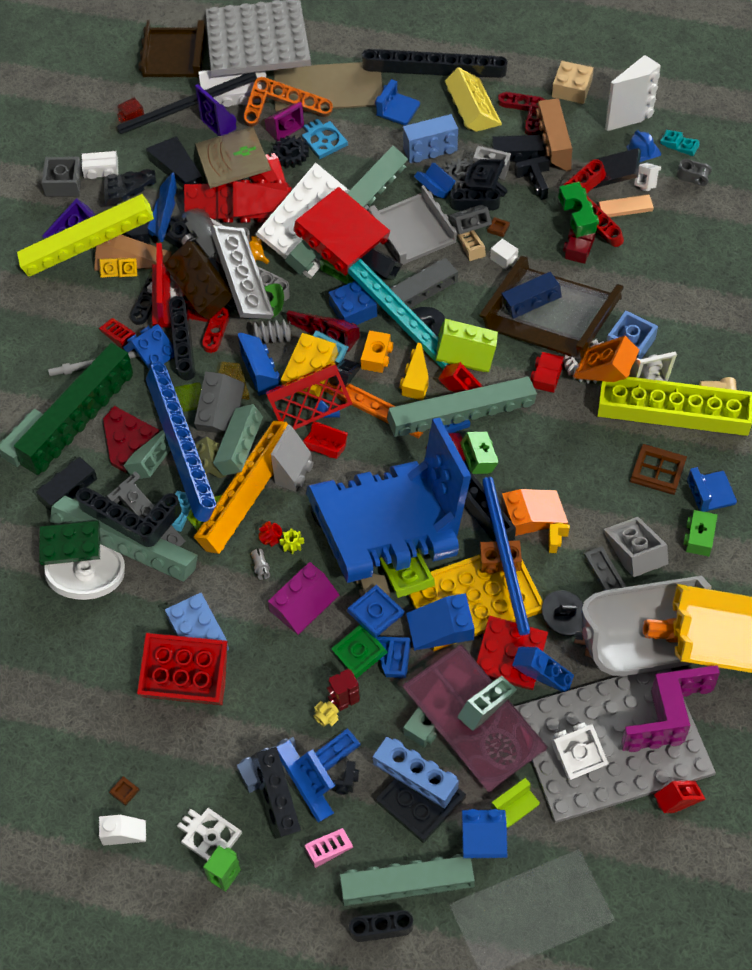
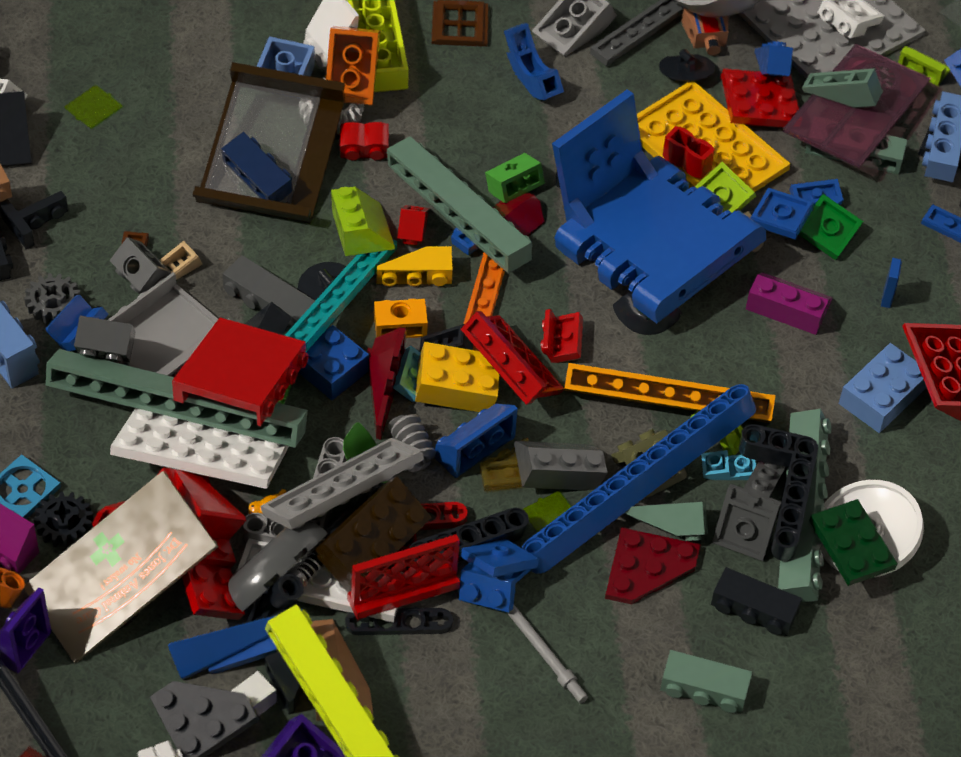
camera: 115 degrees left, 5 degrees down
dark green brick [14,343,133,476] -> none
yellow slope [99,258,137,277] -> none
red slope [99,318,135,350] -> none
black slope [146,136,203,189] -> none
sand green brick [213,404,263,476] -> none
light grey pin [251,549,270,580] -> none
red gear [258,521,283,547] -> none
light grey slope [271,425,313,492] -> none
neon yellow gear [280,529,304,554] -> none
light yellow gear [314,701,339,727] -> none
dark red brick [326,669,360,711] -> none
blue slope [406,593,475,651] -> none
black beam [450,188,501,211] -> none
black piece [465,159,508,197] -> none
light grey slope [473,146,511,180] -> none
dark orange brick [480,541,522,574] -> none
blue axle [482,477,530,636] -> none
white brick [490,239,518,270] -> none
slope [501,489,568,536] -> none
yellow bracket [549,523,570,553] -> none
green arch [558,182,599,238] -> none
dark red piece [563,229,596,264] -> none
red beam [564,159,624,247] -> none
light nougat tile [598,195,654,217] -> none
none -> clear neon green piece [64,85,122,129]
none -> dark grey brick [74,315,136,364]
none -> blue plate [461,539,538,577]
none -> blue arch [504,23,564,100]
none -> red brick [662,126,715,179]
none -> blue tile [881,258,902,308]

